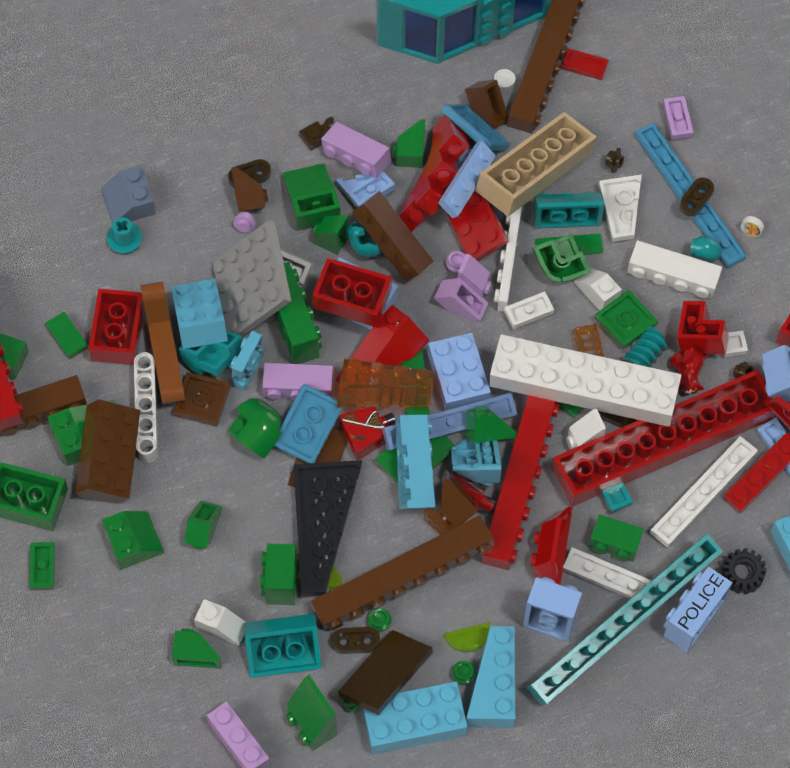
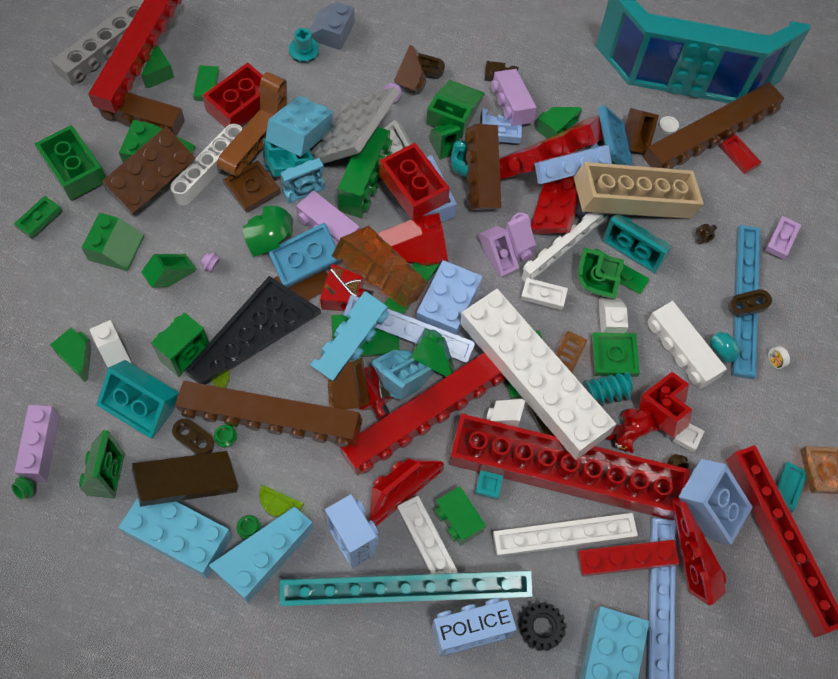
camera: 35 degrees right, 0 degrees up
white wing [598,174,642,242] -> none
none -> lavender plate [201,251,220,272]

